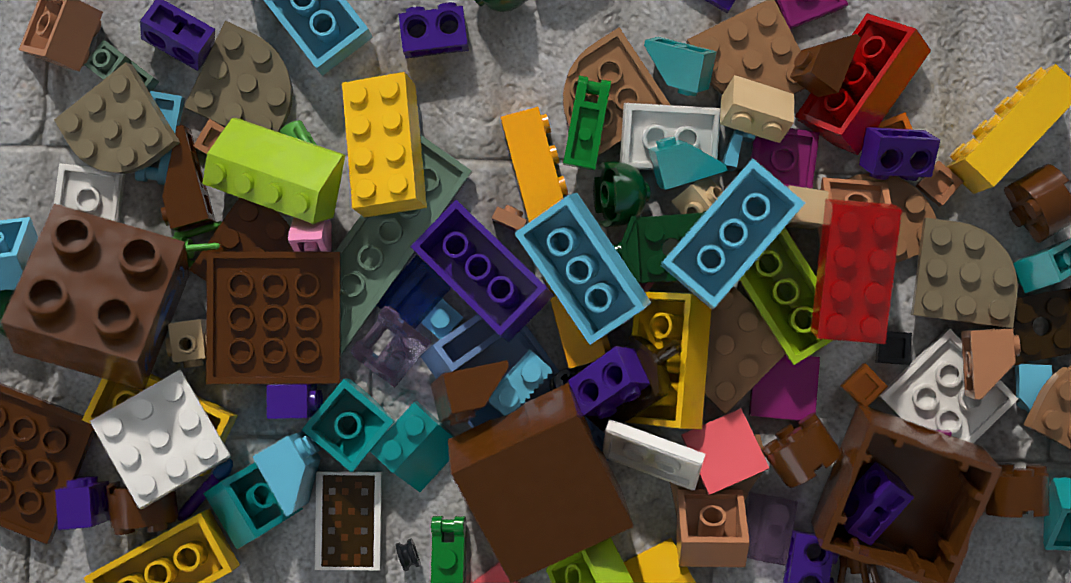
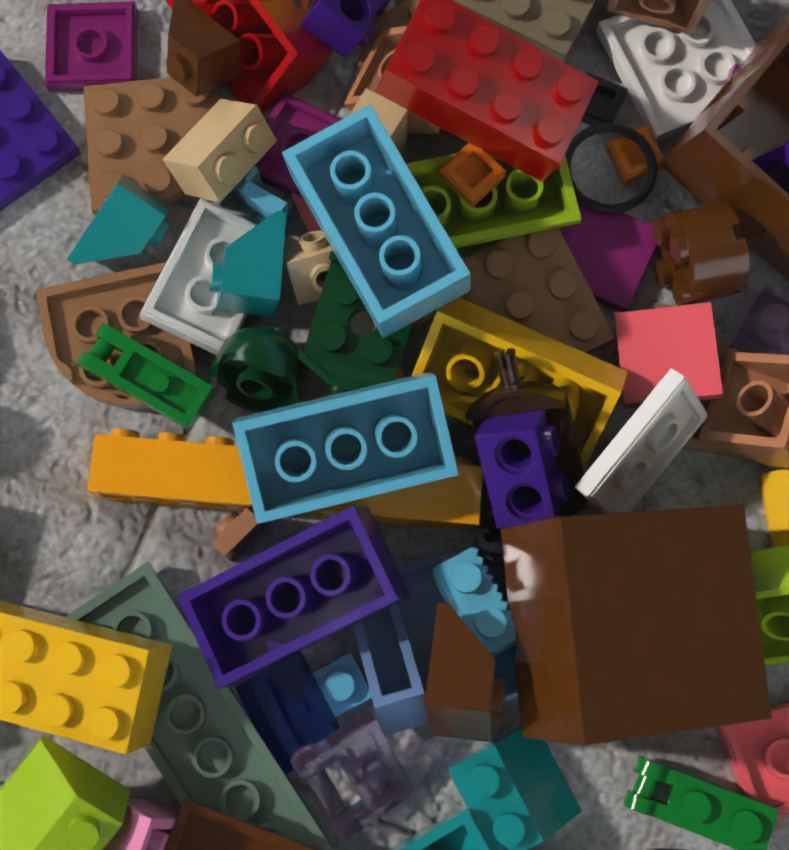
camera: 70 degrees left, 10 degrees down
none -> orange tile [439,143,506,207]
none -> black tyre [565,123,658,214]

